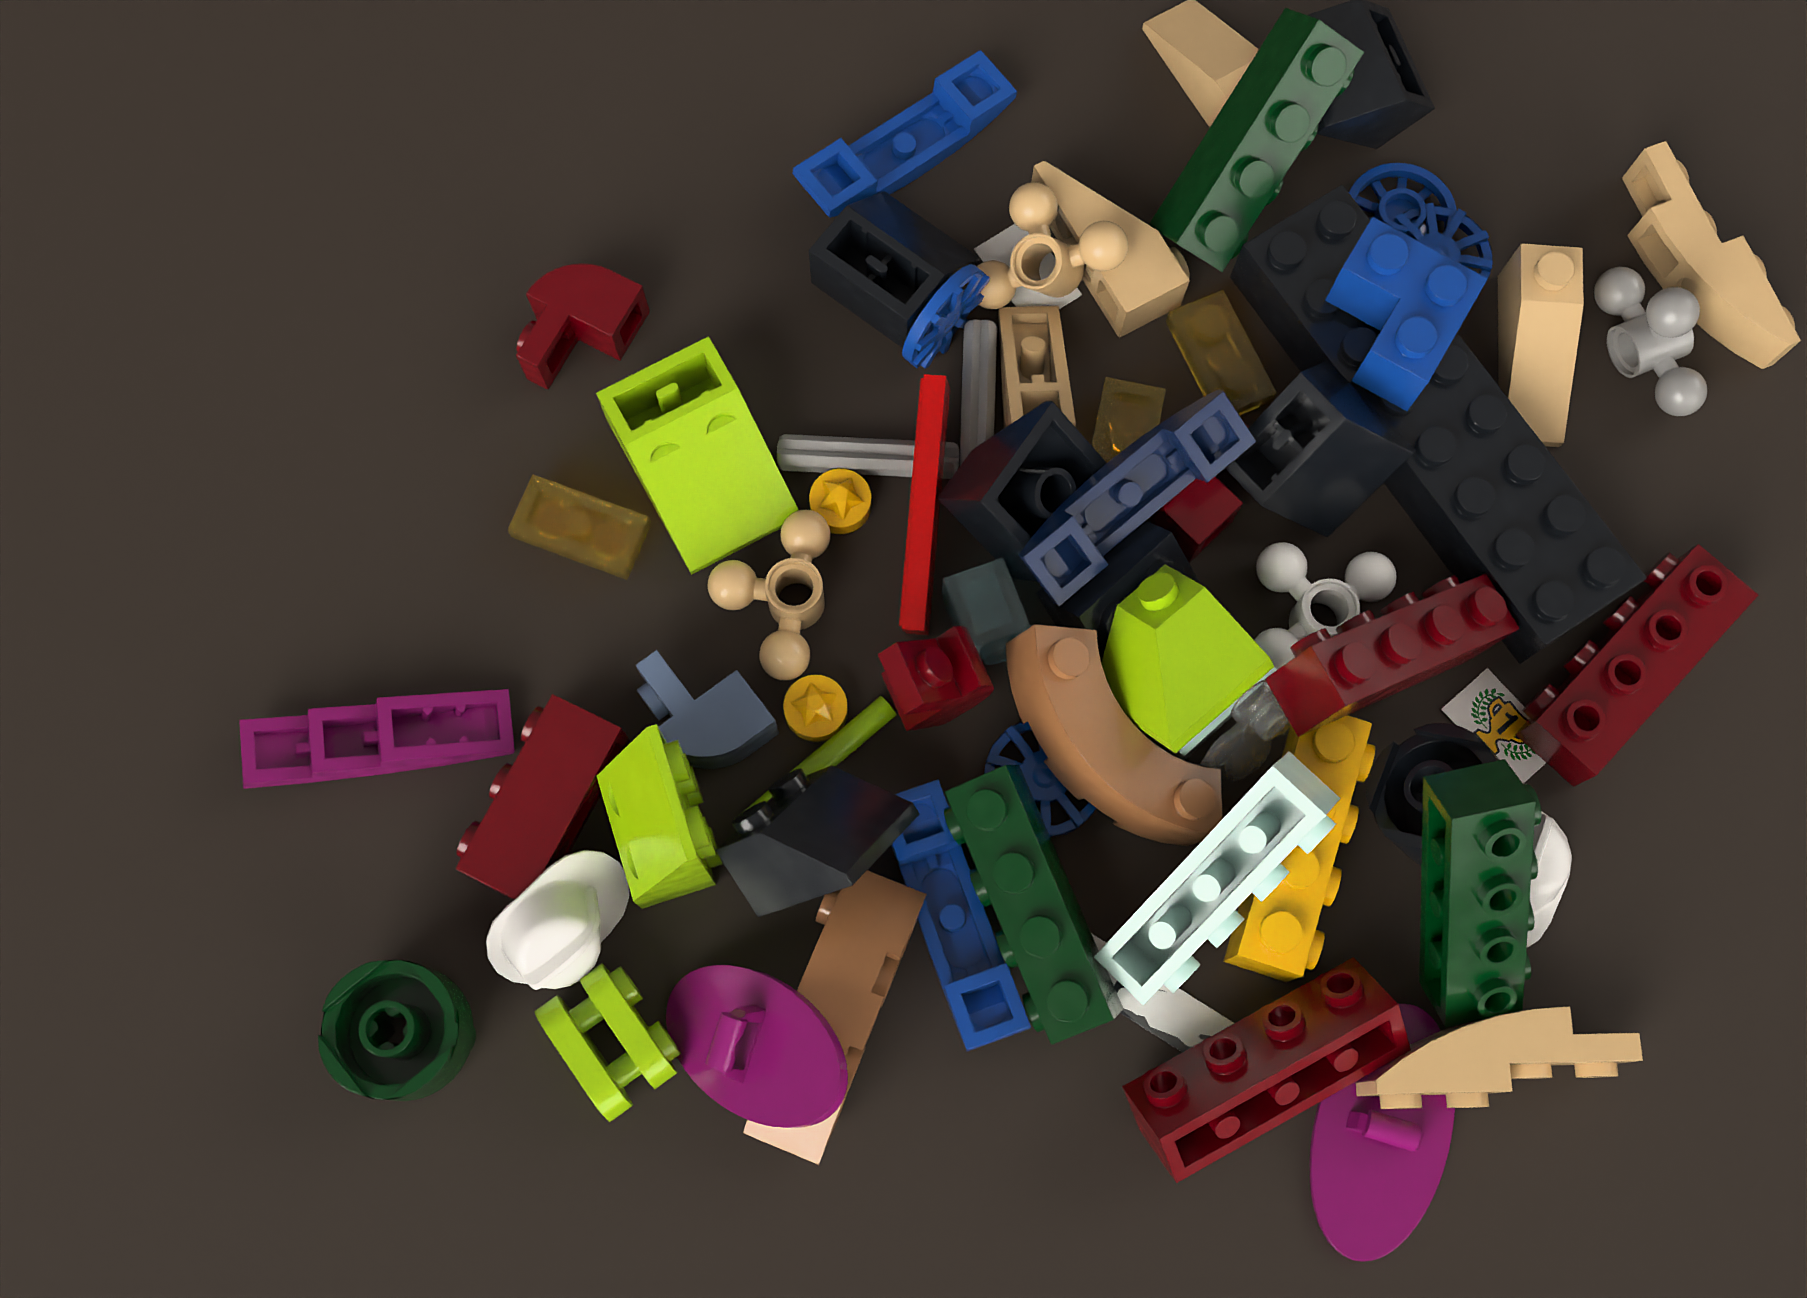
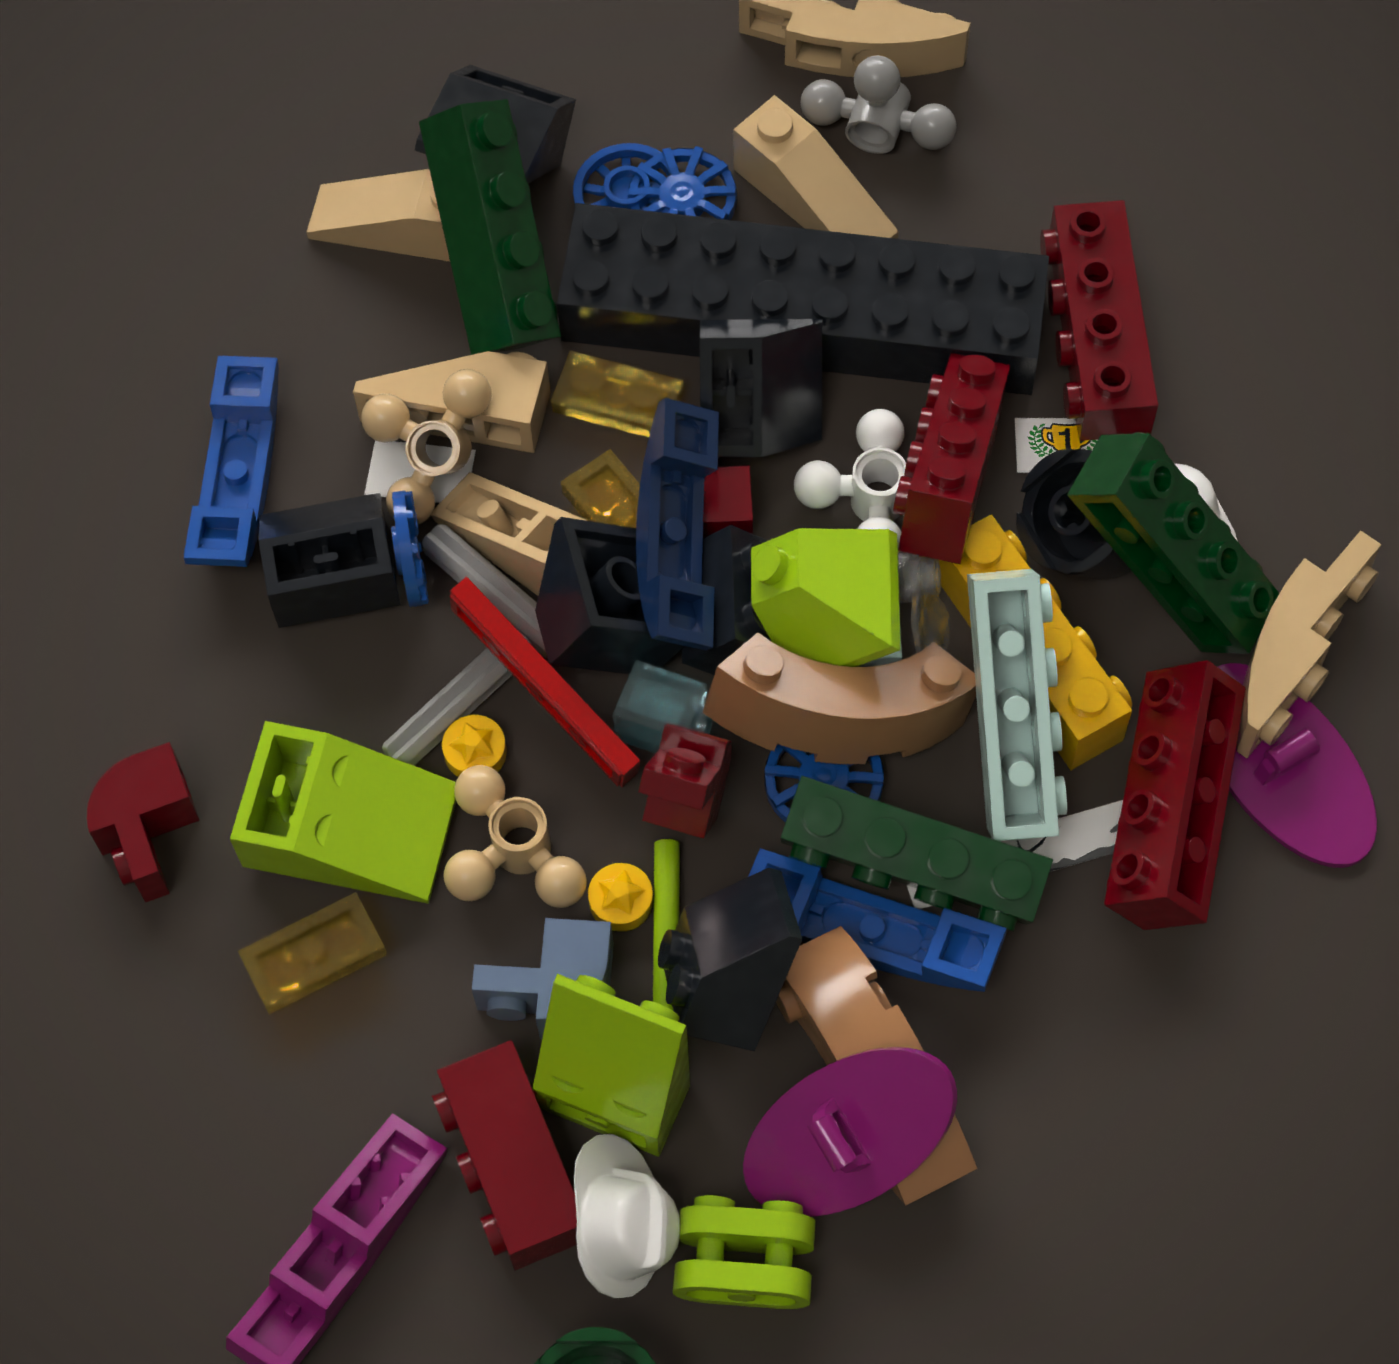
camera: 45 degrees left, 10 degrees down
blue brick [1325,217,1488,411] -> none

